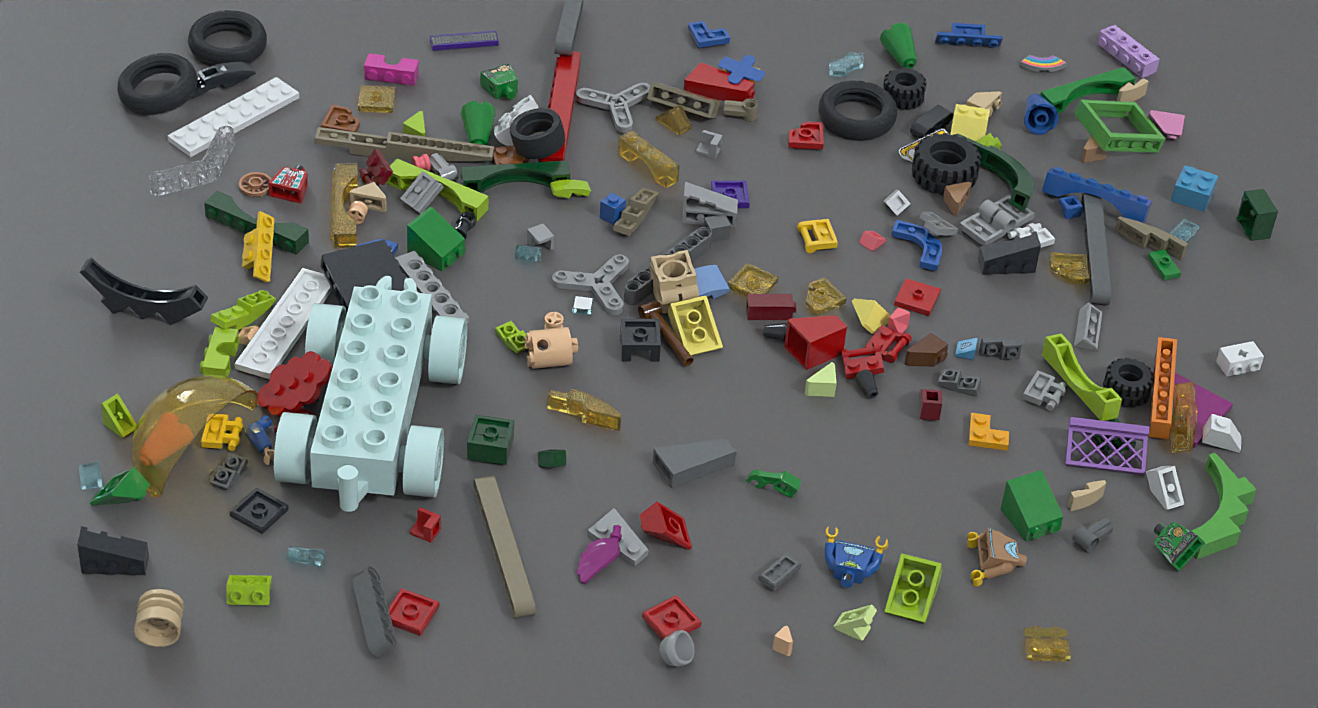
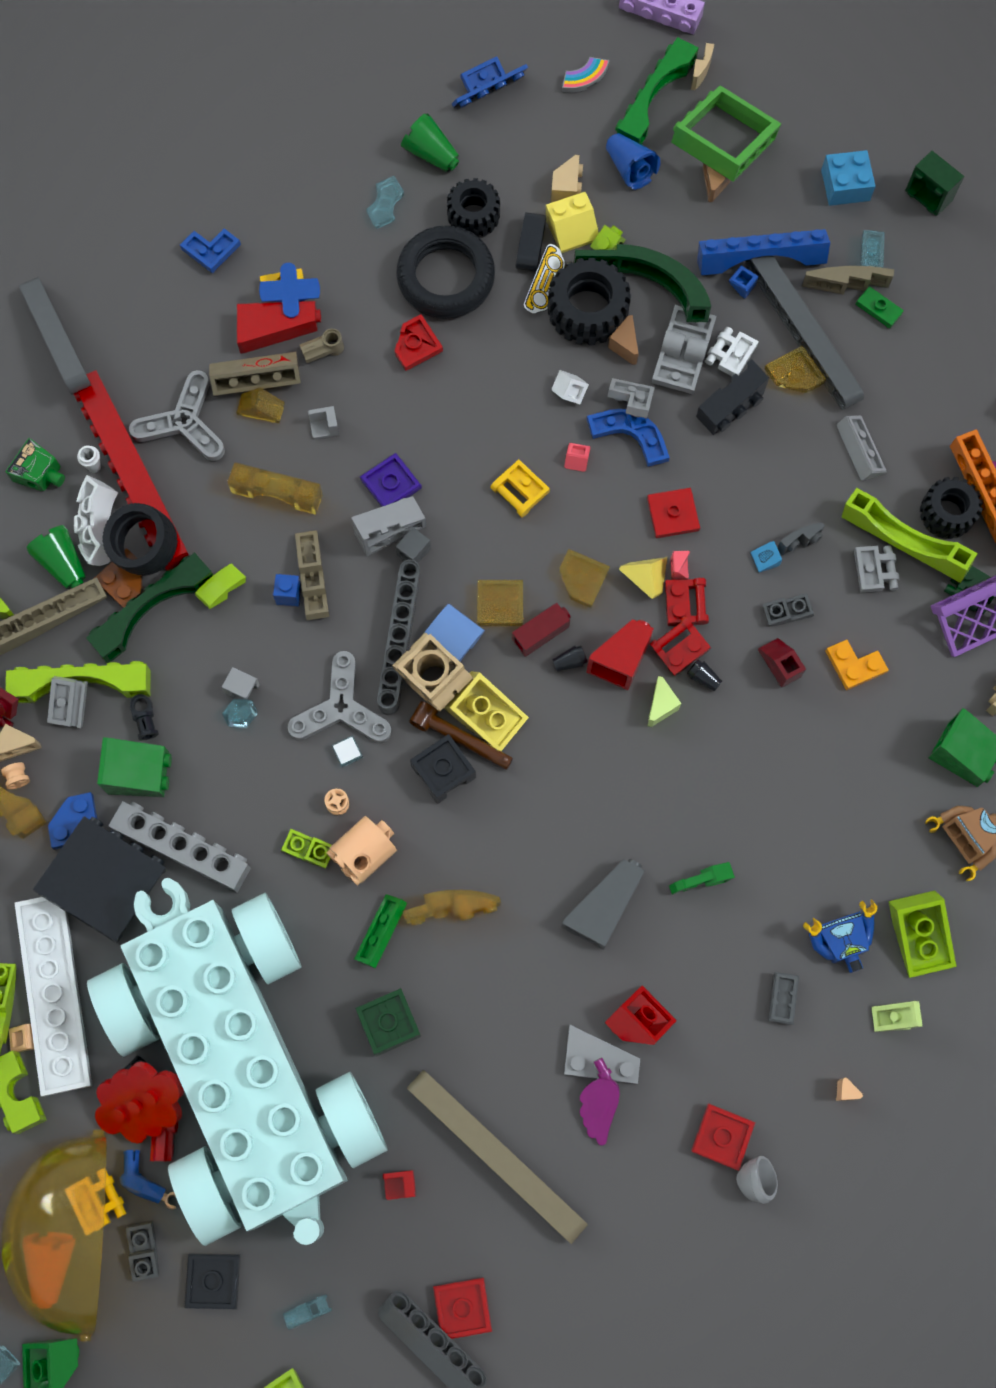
camera: 30 degrees left, 30 degrees up
coral wheel [412,154,431,171] -> none
light grey piece [429,153,458,181] -> none
dark green slope [538,449,567,467] -> none
reddish brown slope [904,333,948,367] -> none
bright pink slope [1147,110,1185,140] -> none
none -> white cone [77,446,101,473]
none -> green plate [354,894,407,968]

